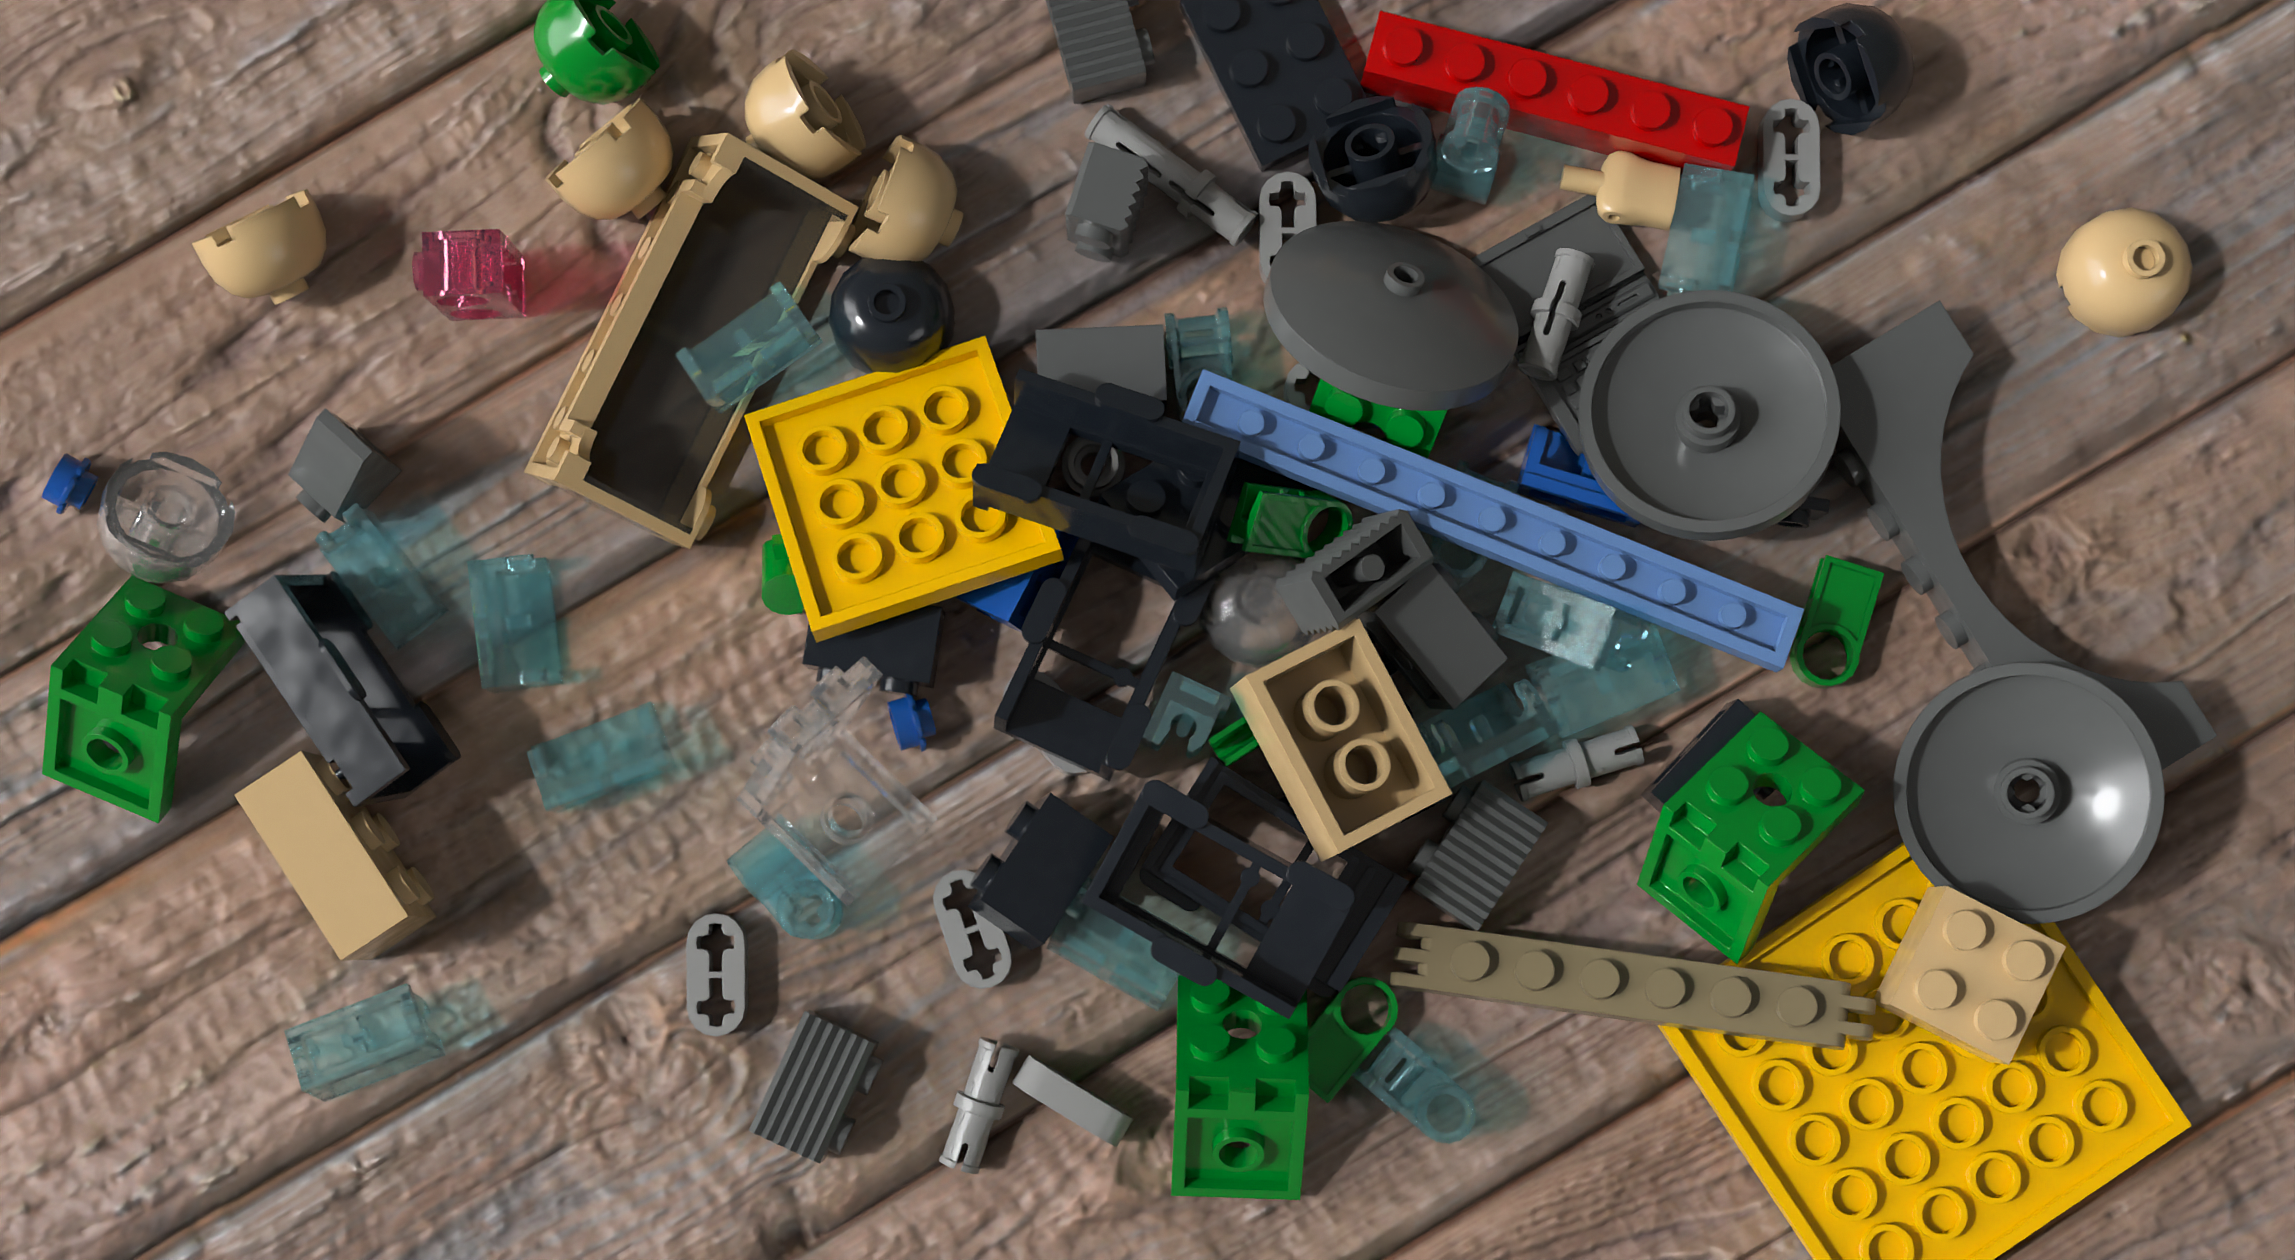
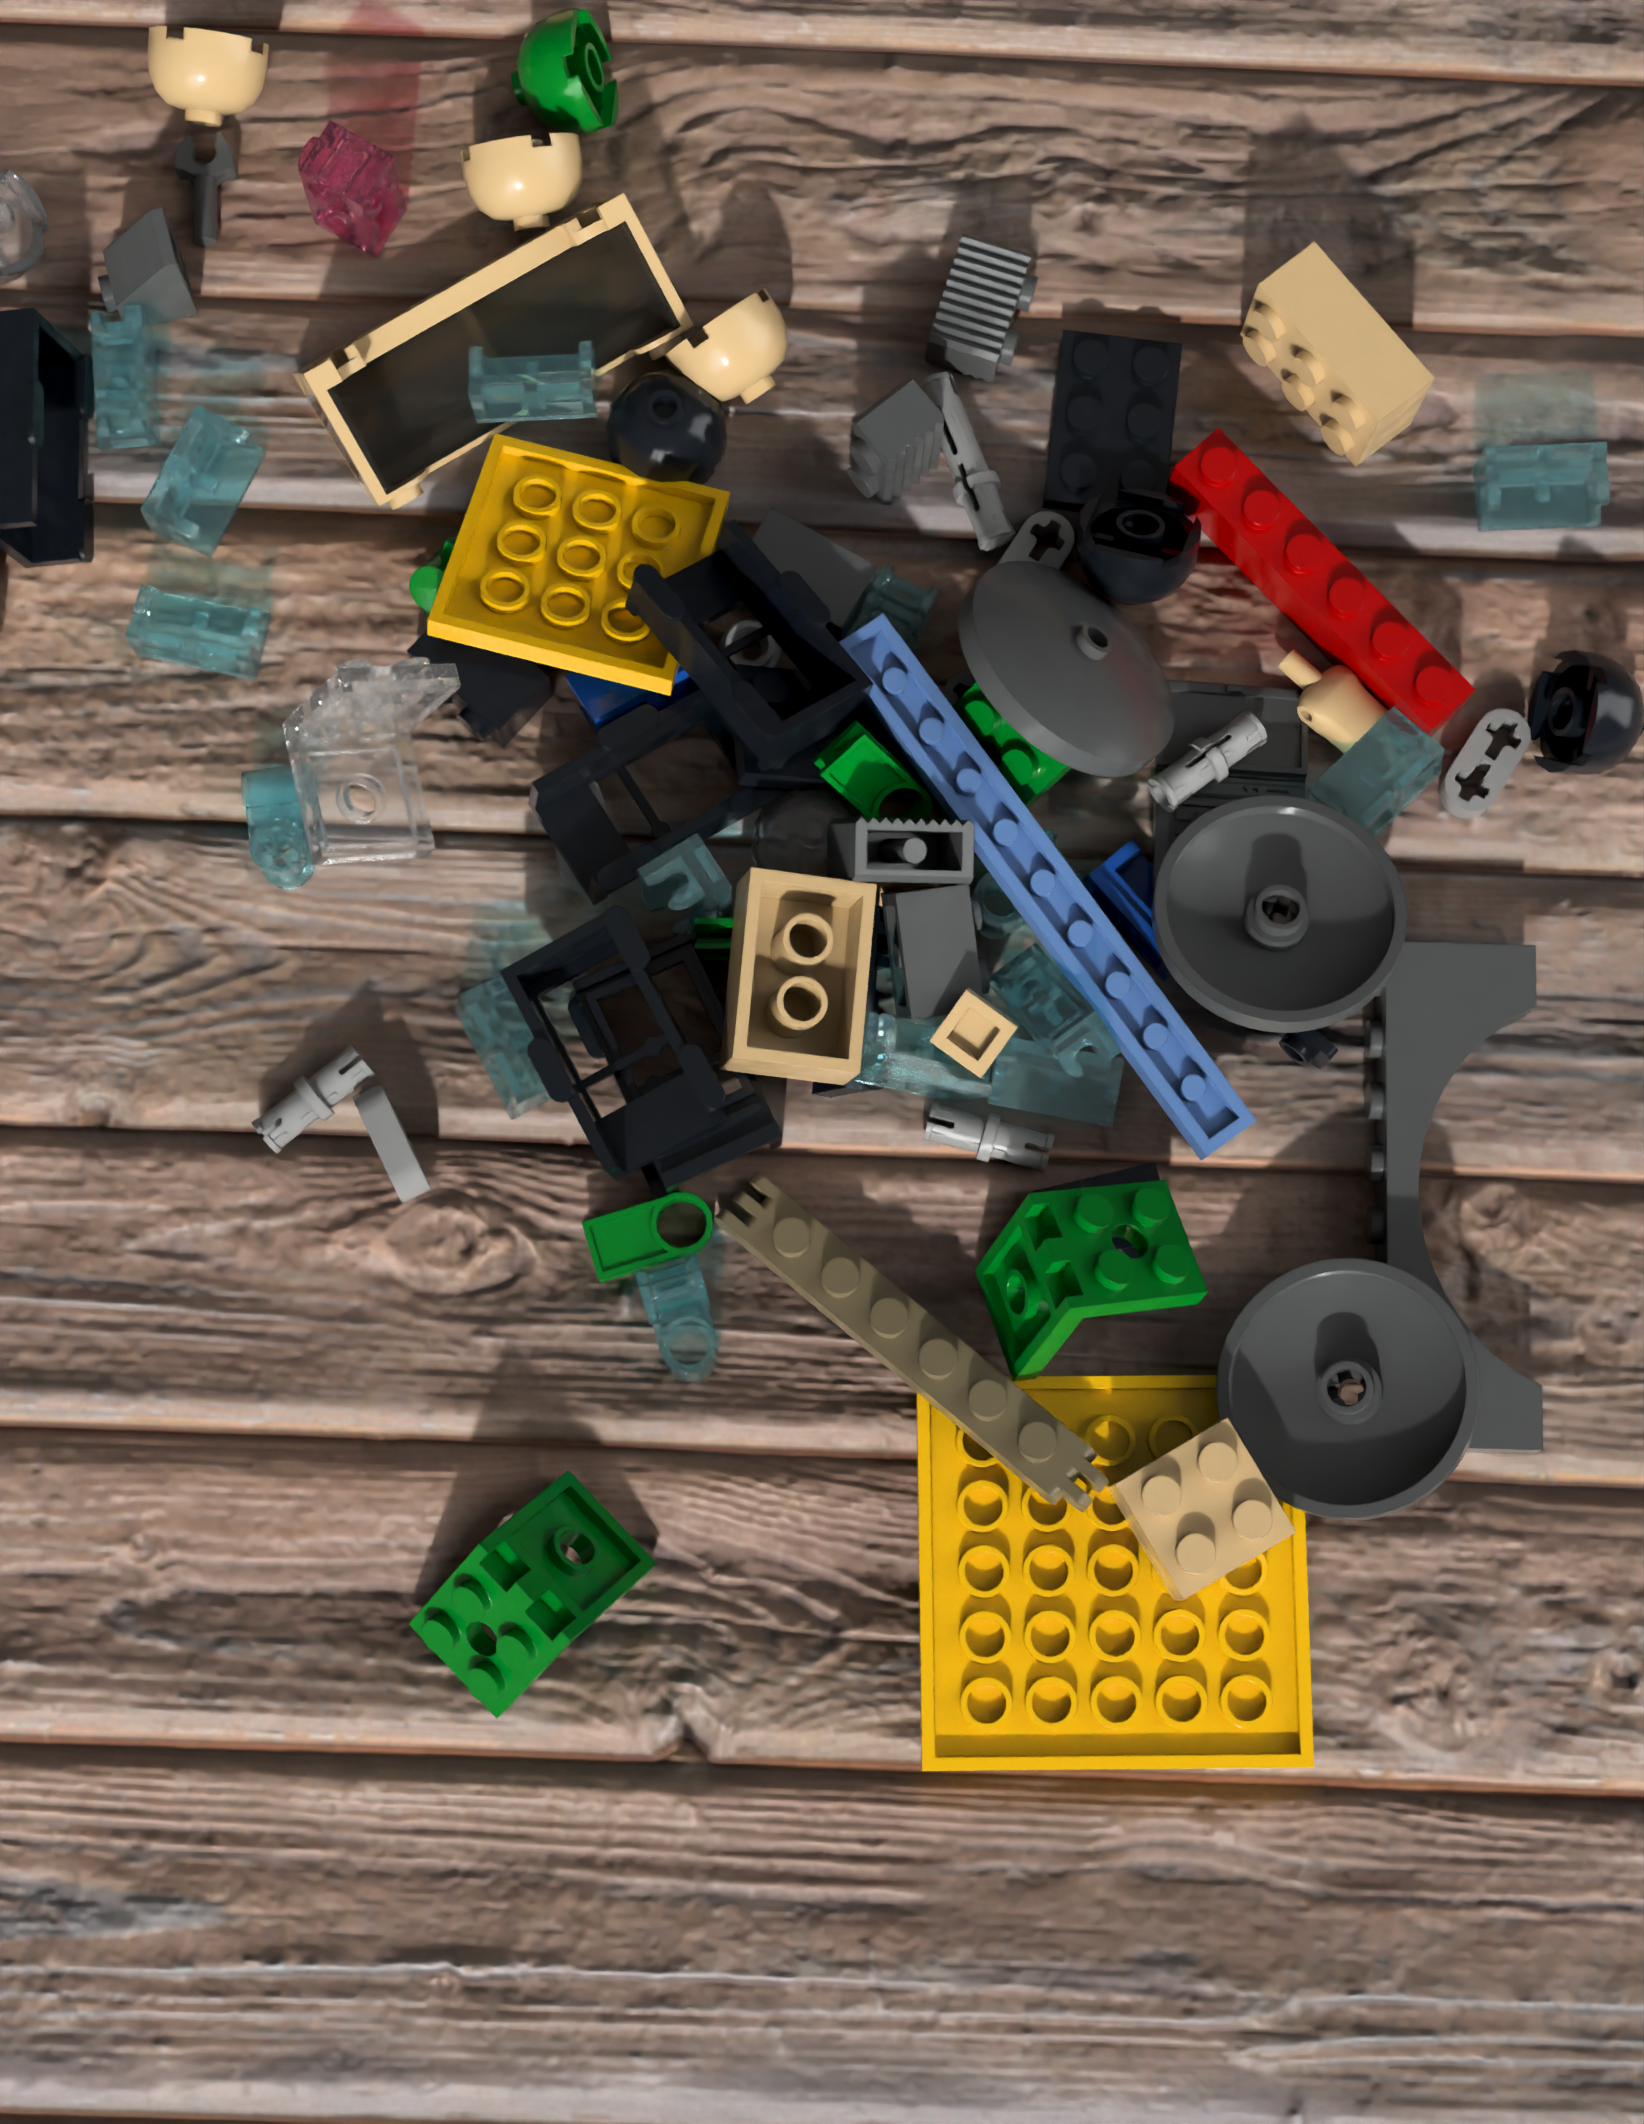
camera: 30 degrees right, 5 degrees down
light grey beam [686,913,749,1036] -> none
tan cylinder [745,49,866,180] -> none
dark grey brick [749,1010,884,1163] -> none
blue plate [887,694,936,752] -> none
light grey beam [933,870,1013,989] -> none
black brick [967,793,1114,950] -> none
green bracket [1171,975,1309,1200] -> none
dark grey brick [1407,780,1548,931] -> none
clear light blue piece [1430,87,1510,205] -> none
green piece [1790,555,1884,689] -> none
none -> dark grey bar [174,134,238,247]
none -> tan plate [930,988,1020,1078]

